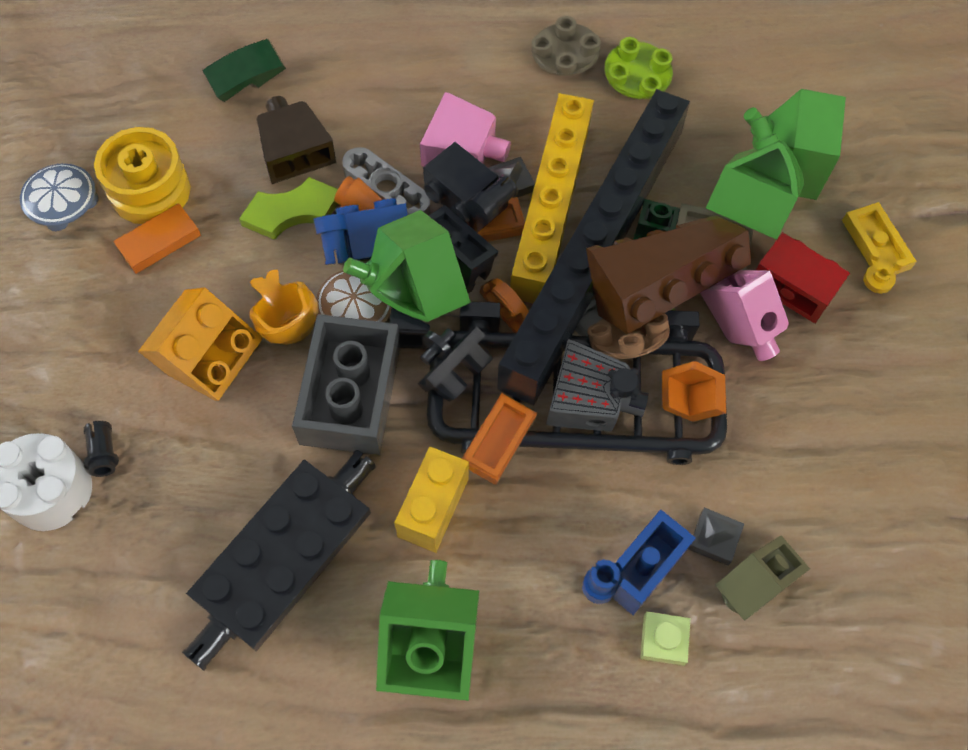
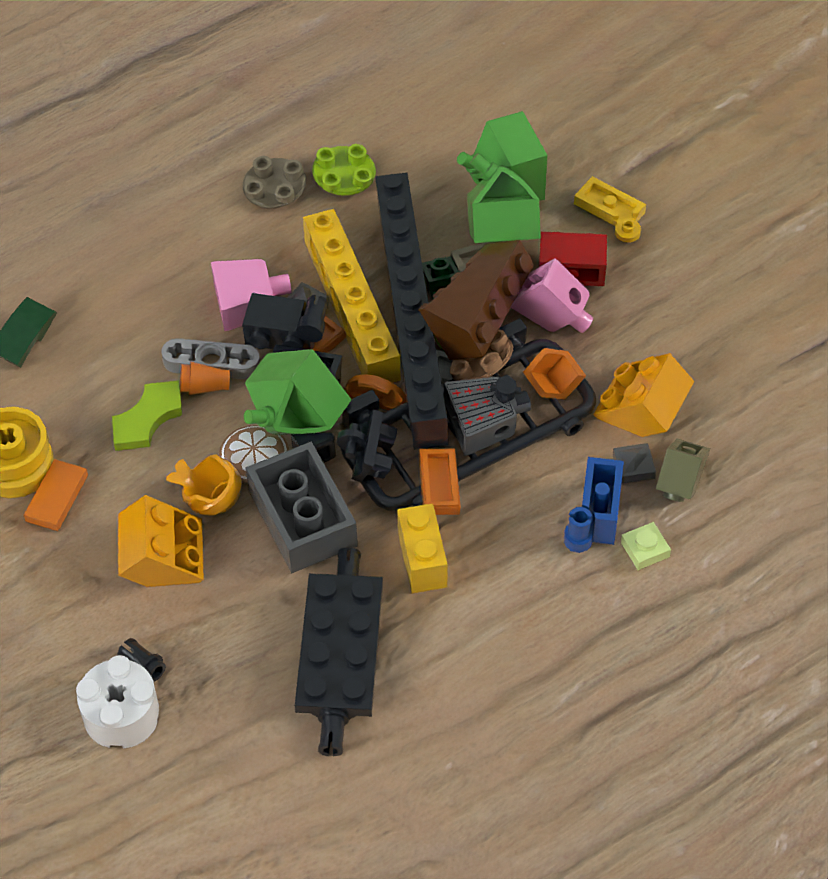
camera: 30 degrees left, 10 degrees down
dark brown torso [256,96,337,184] -> none
blue hinge [313,198,408,265] -> none
bright green piece [376,560,479,701] -> none
none -> light orange slope [593,353,695,437]

